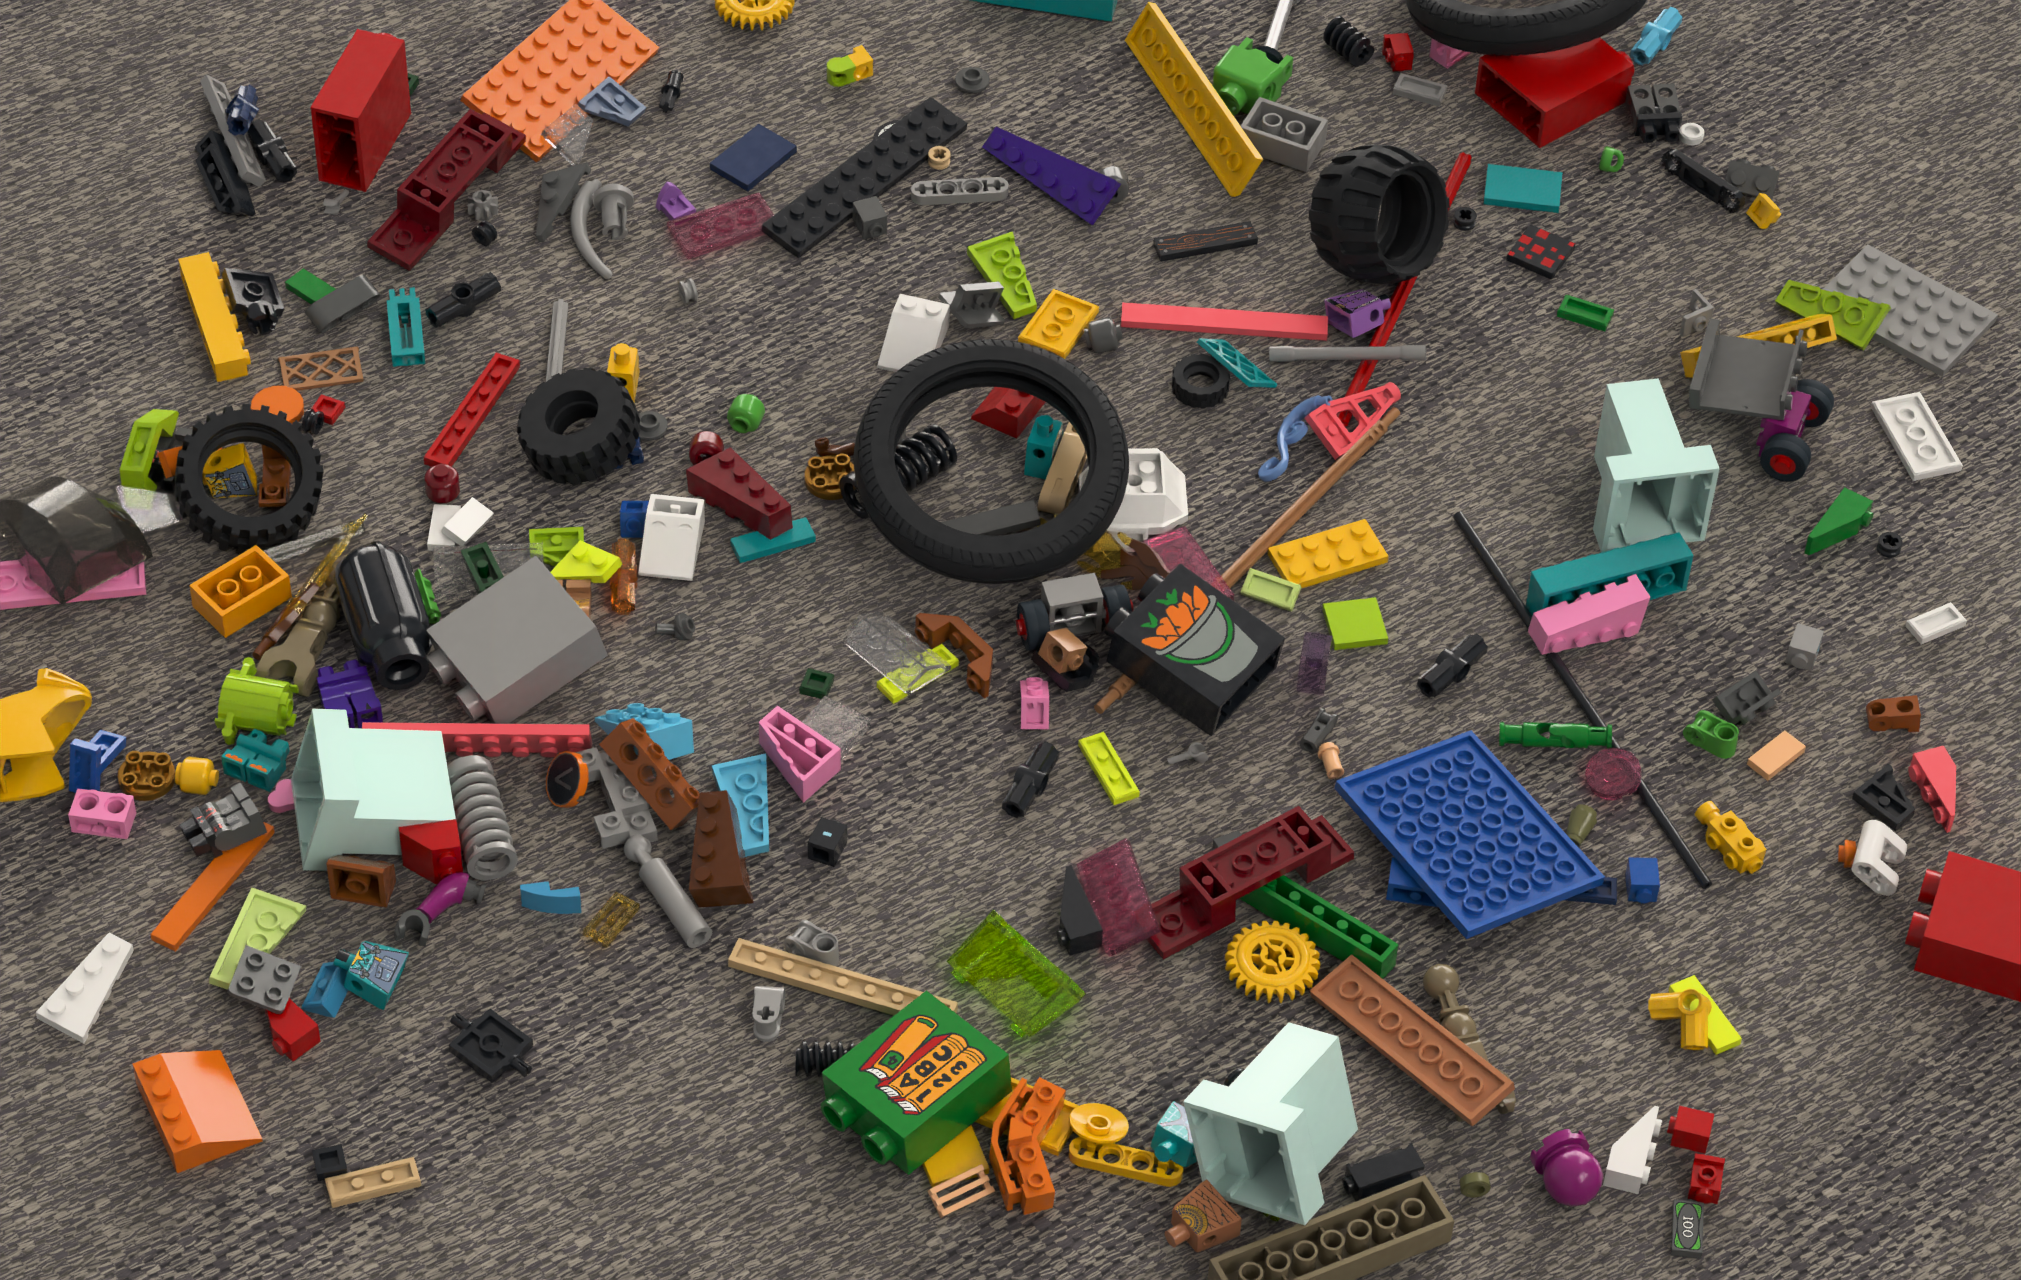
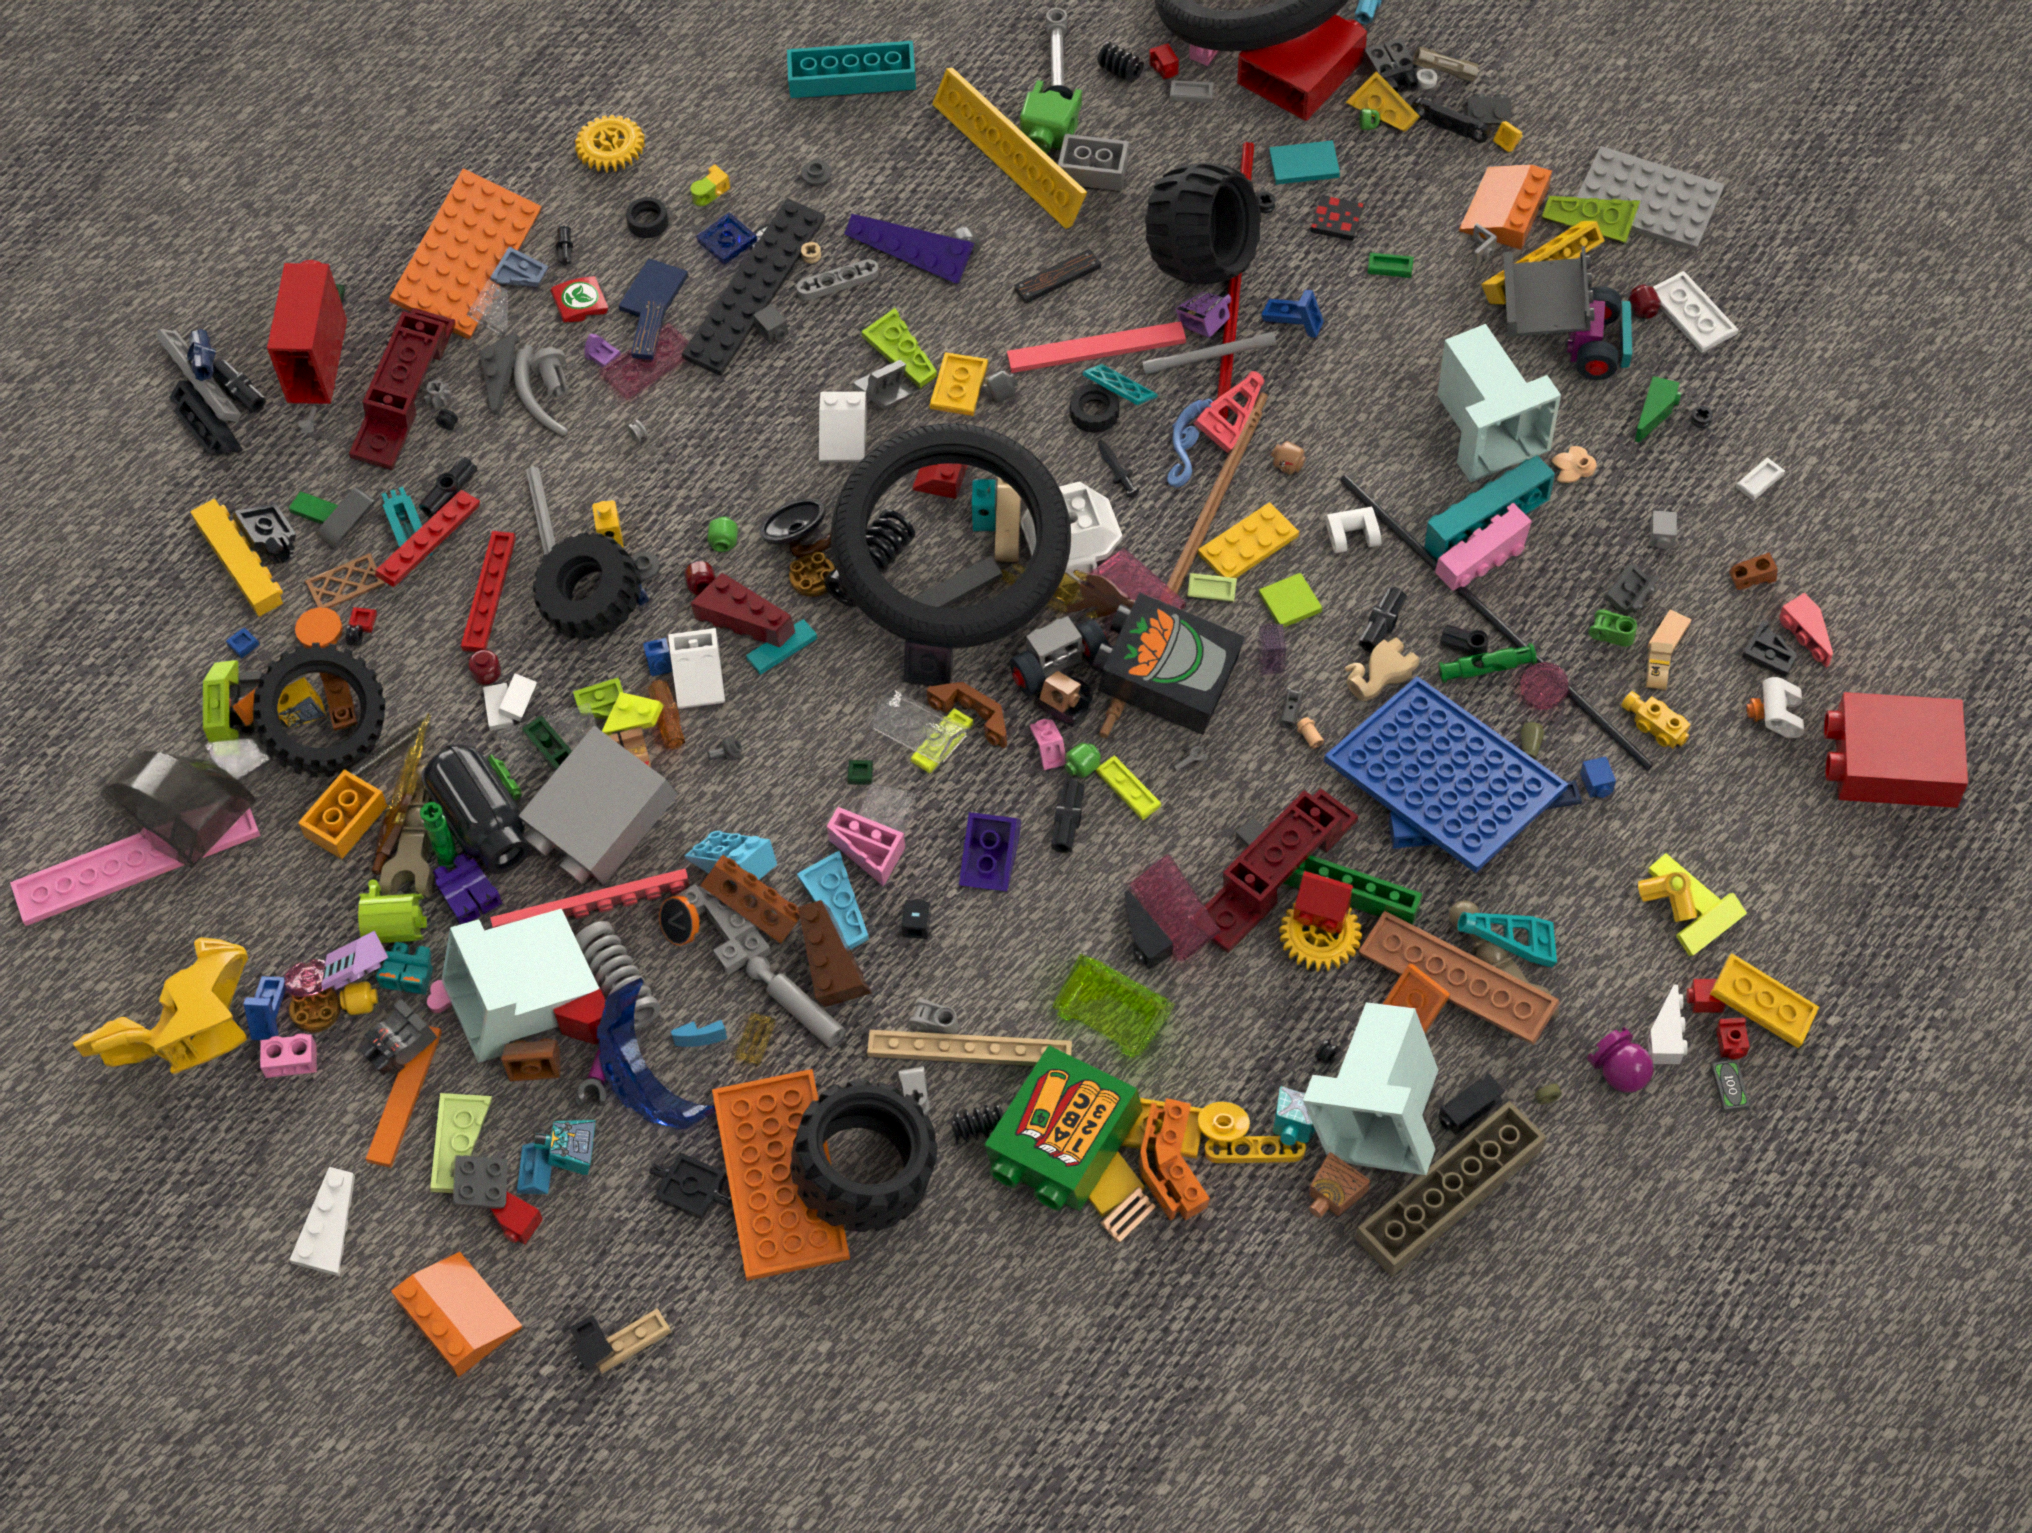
camera: 10 degrees left, 10 degrees up
none -> blue tile [226,627,260,659]
none -> clear pink tile [284,959,326,997]
none -> lavender slope [321,931,388,990]
none -> red plate [375,489,480,588]
none -> green piece [420,802,459,869]
none -> slope [550,276,608,322]
none -> black brick [571,1329,615,1374]
none -> clear blue windscreen [597,977,716,1129]
none -> black tyre [626,197,668,238]
none -> dark blue tile [631,301,666,360]
none -> clear blue plate [696,212,758,265]
none -> orange plate [712,1069,850,1281]
none -> black dish [760,499,826,545]
none -> black tyre [790,1080,938,1232]
none -> black plate [903,638,953,686]
none -> dark purple slope [959,812,1022,892]
none -> bright green head [1064,742,1101,778]
none -> black sword [1098,440,1139,498]
none -> blue bracket [1261,290,1324,338]
none -> medium nougat head [1271,441,1307,475]
none -> red slope [1293,871,1353,934]
none -> white connector [1326,507,1381,553]
none -> tan hips [1345,637,1420,701]
none -> yellow wing [1346,71,1420,132]
none -> orange plate [1383,964,1451,1033]
none -> dark tan axle [1413,46,1479,82]
none -> black piece [1440,624,1488,656]
none -> teal plate [1457,912,1557,968]
none -> orange slope [1459,165,1552,250]
none -> light nougat plate [1551,446,1597,483]
none -> teal tile [1619,301,1632,368]
none -> dark red head [1628,284,1662,319]
none -> tan leg [1646,641,1673,690]
none -> neon yellow tile [1676,893,1747,956]
none -> yellow tile [1710,953,1819,1048]

